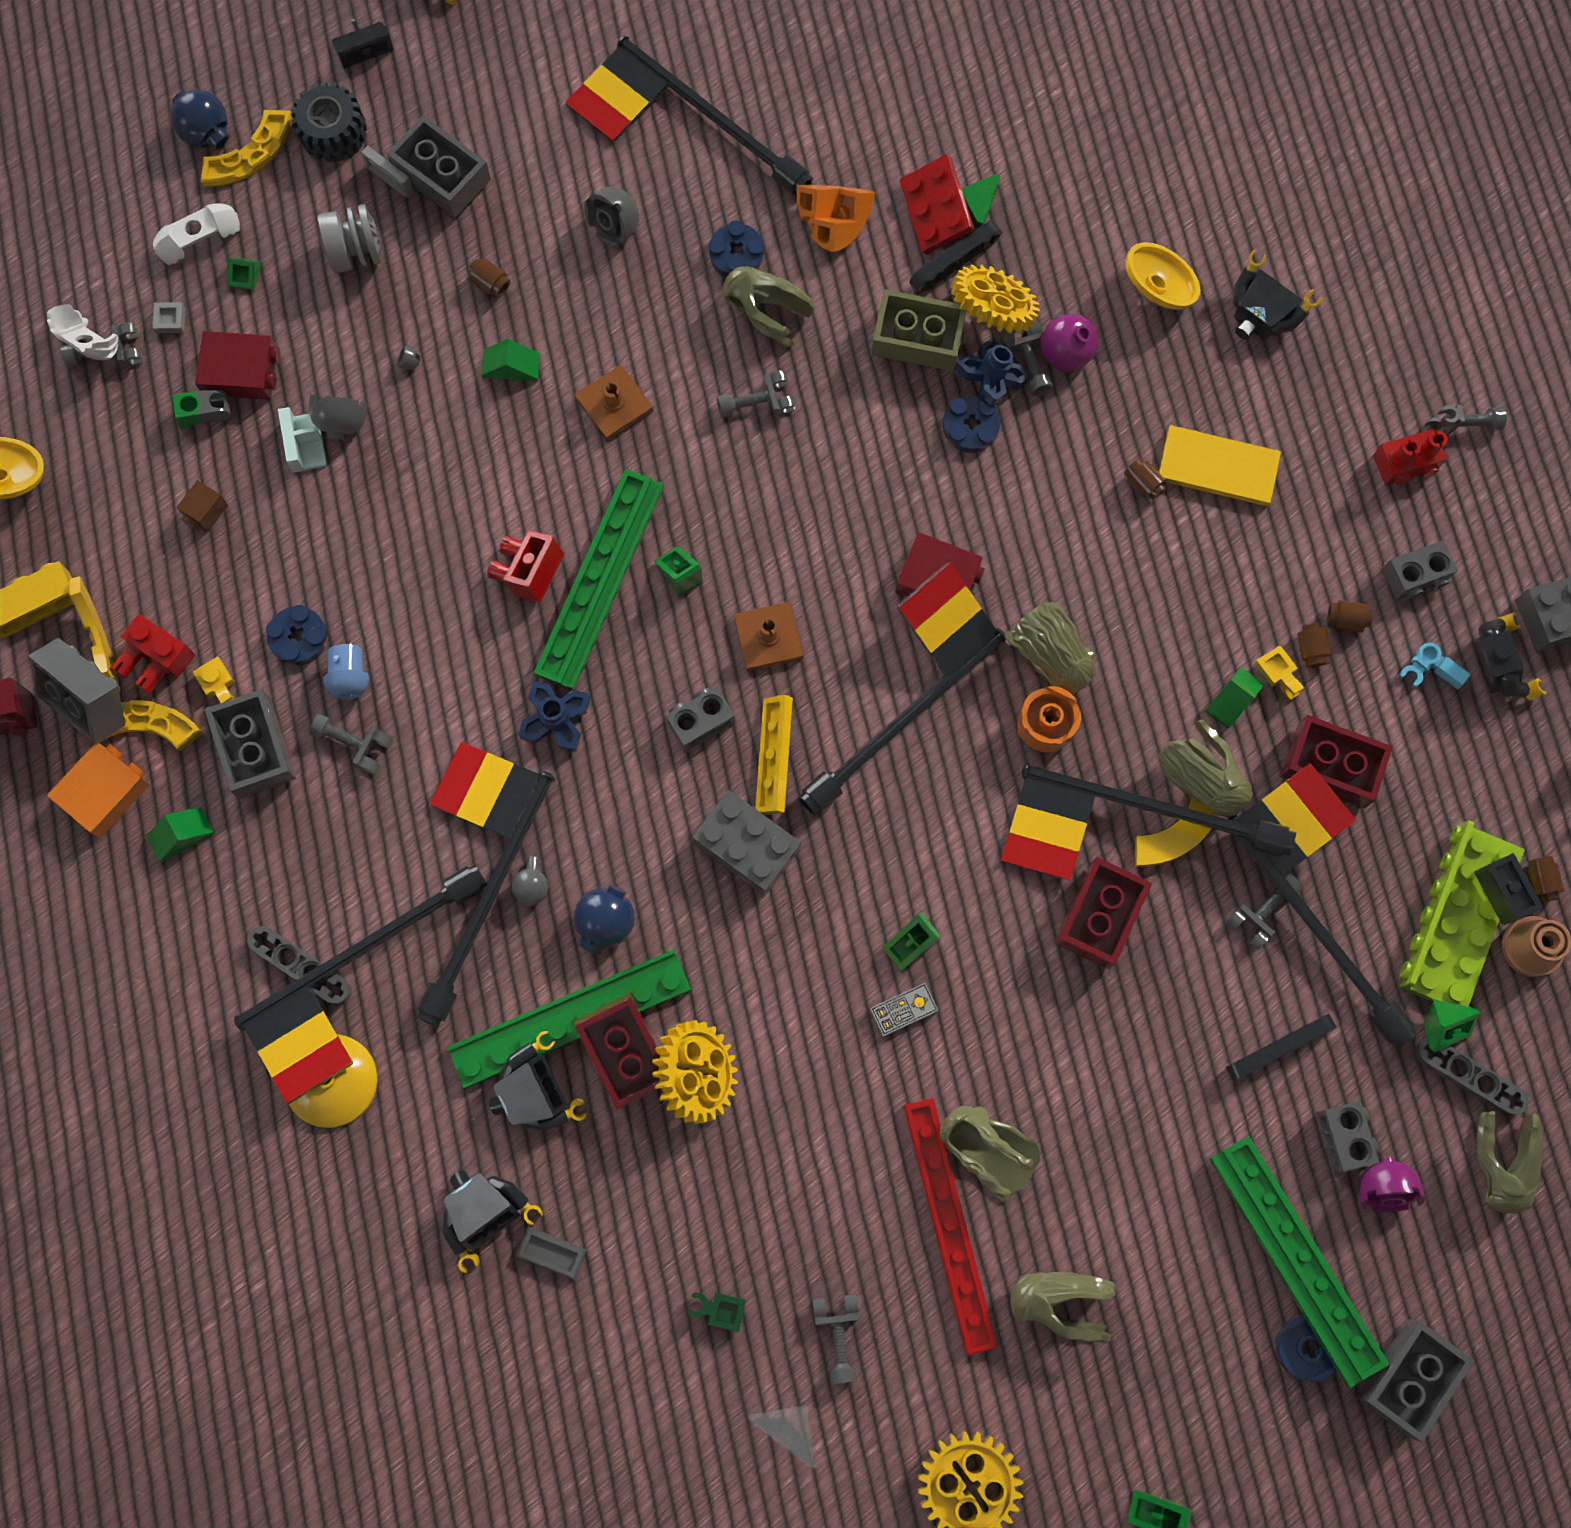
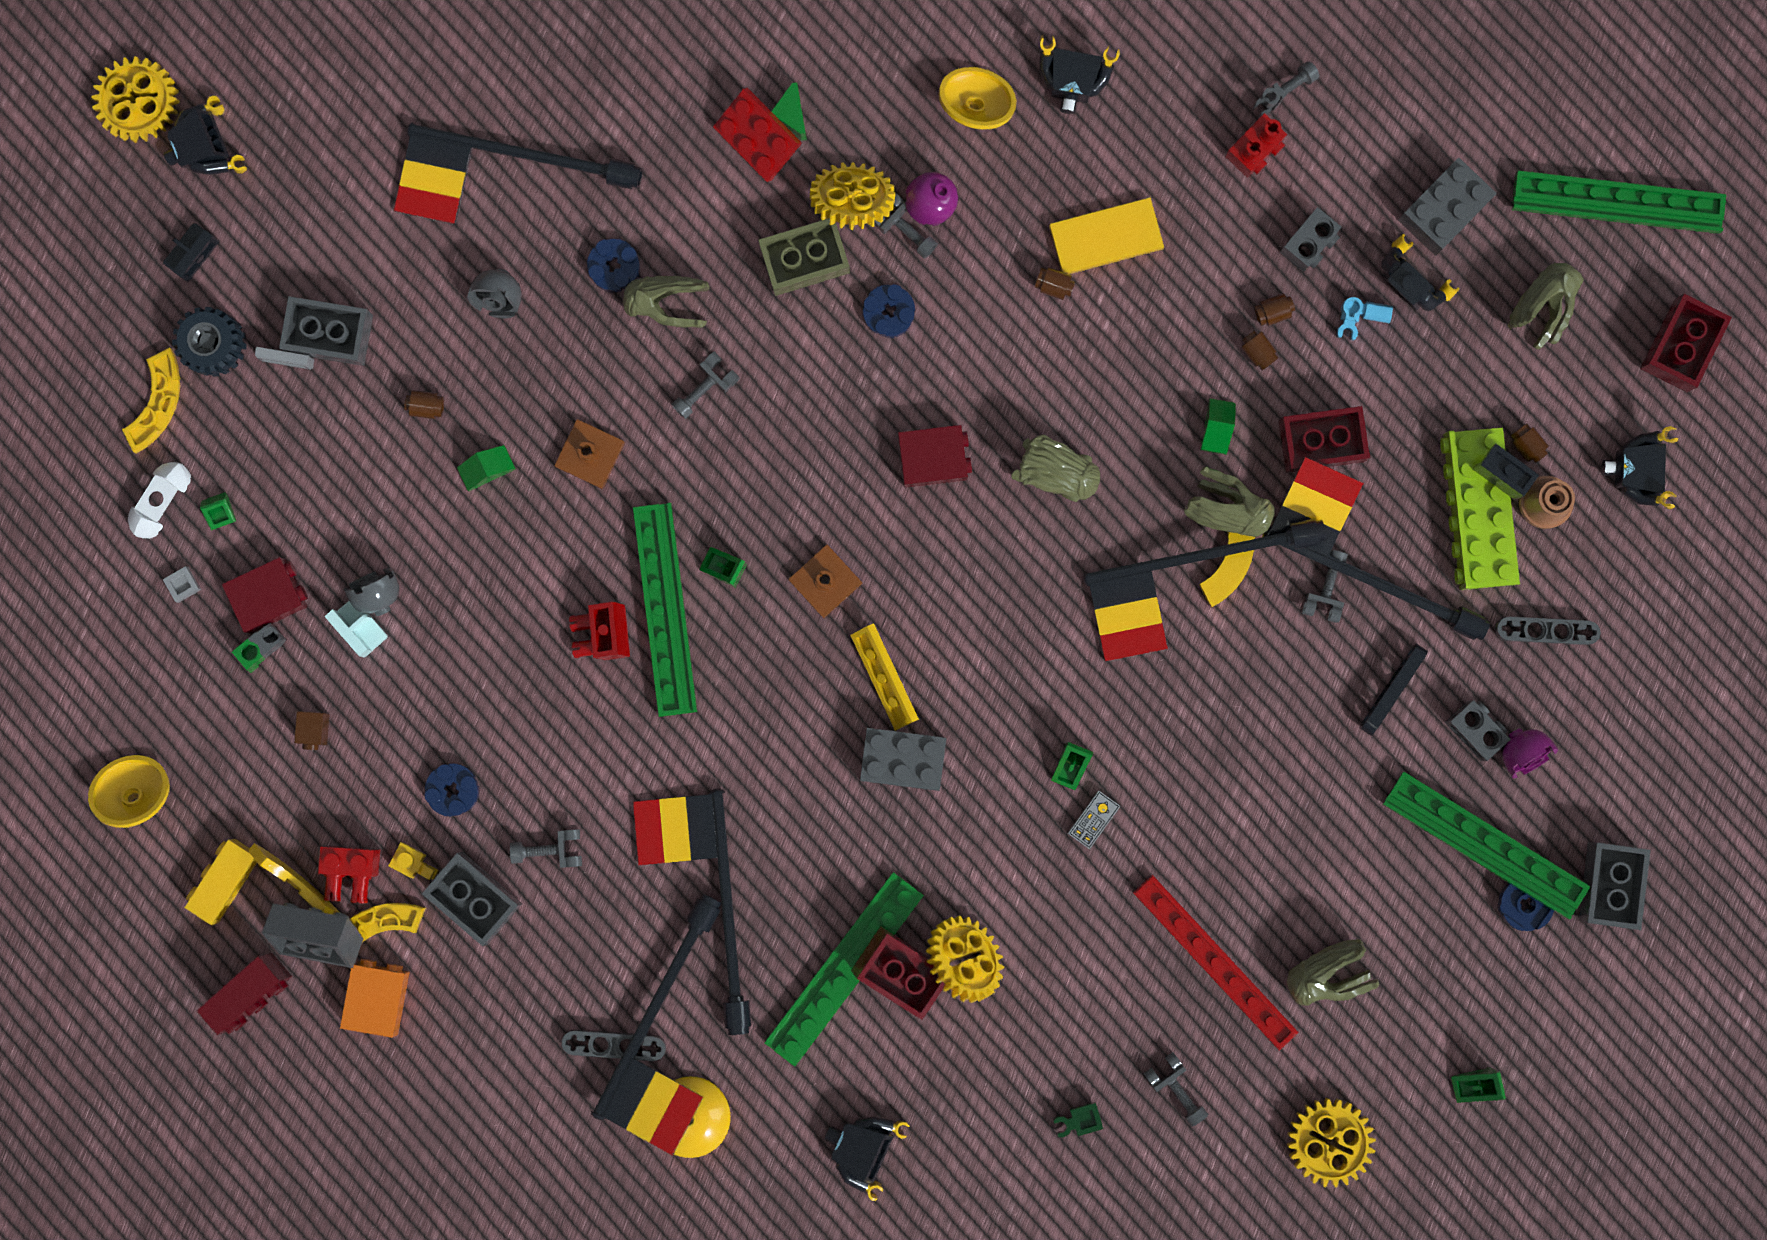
camera: 25 degrees left, 10 degrees up
white piece [47,304,118,360] -> none
dark grey bar [61,322,143,368] -> none
green slope [147,807,215,862] -> none
dark blue brick [170,90,230,150] -> none
light grey wheel [318,204,382,274] -> none
medium blue piece [323,644,370,700] -> none
dark grey hinge [397,345,420,370] -> none
black torso [489,1031,587,1131] -> none
dark grey piece [512,856,548,907] -> none
dark grey tile [516,1226,587,1280] -> none
dark blue plant [519,681,591,752] -> none
dark blue brick [574,885,635,955] -> none
dark grey brick [666,686,735,752] -> none
clear tile [748,1405,816,1469] -> none
orange brick [797,185,875,252] -> none
flag [798,562,1006,815] -> none
black beam [909,220,1002,294] -> none
olive hair [939,1106,1040,1202] -> none
dark blue plant [954,338,1030,406] -> none
orange brick [1017,686,1081,753] -> none
dark red brick [1054,857,1152,970] -> none
yellow plate [1254,646,1304,702] -> none
green slope [1423,999,1481,1052] -> none
olive hair [1476,1111,1543,1214] -> none

